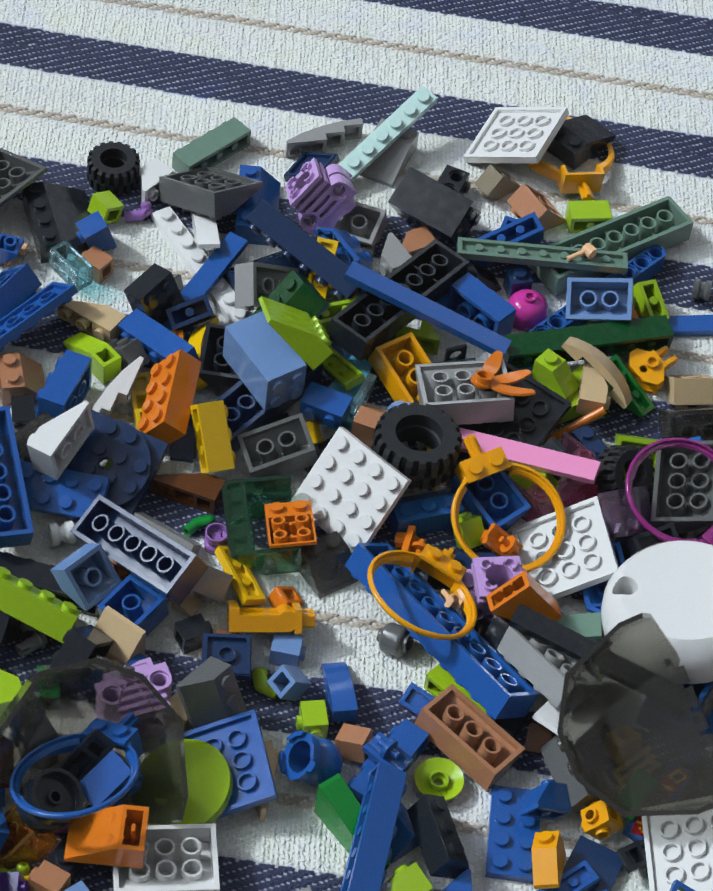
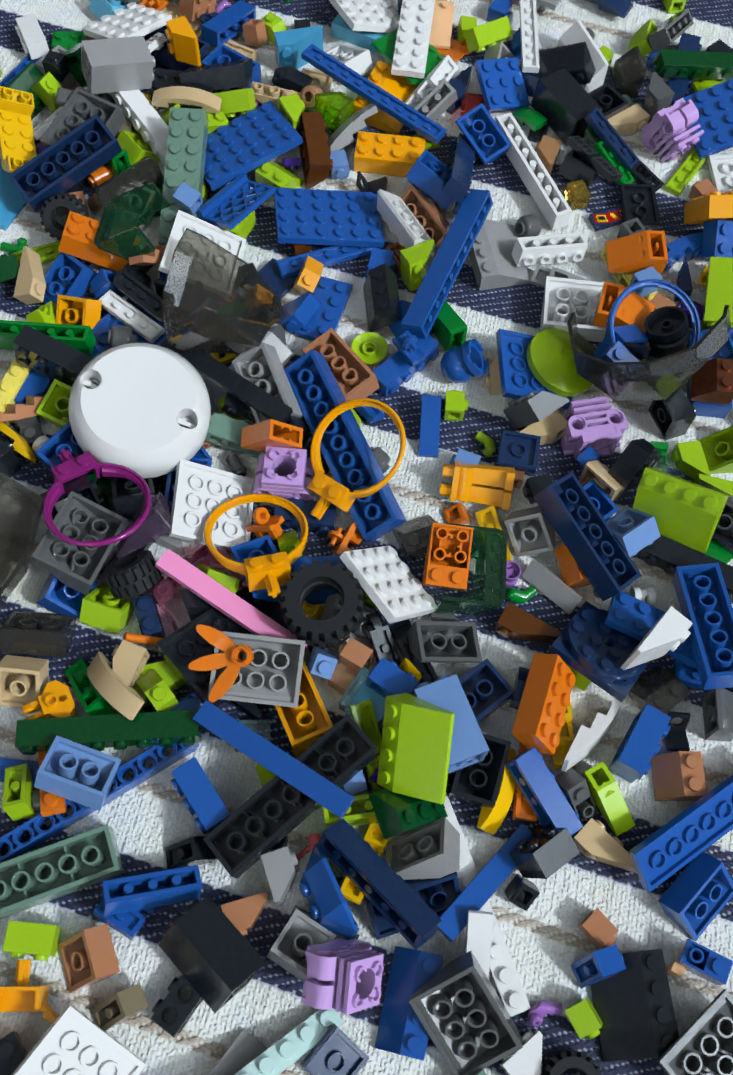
camera: 165 degrees left, 15 degrees up
clear light blue brick [49,241,93,291] -> none
dark blue slope [165,294,218,331] -> none
yellow brick [190,400,236,473] -> none
medium blue brick [267,664,312,701] -> none
nougat brick [335,723,373,763] -> none
light nougat hand [441,589,463,610] -> none
sand green plate [457,237,628,274] -> none
dark blue brick [503,266,533,300] -> none
dark pink cylinder [508,289,548,331] -> none
light nougat hand [566,243,597,261] -> none

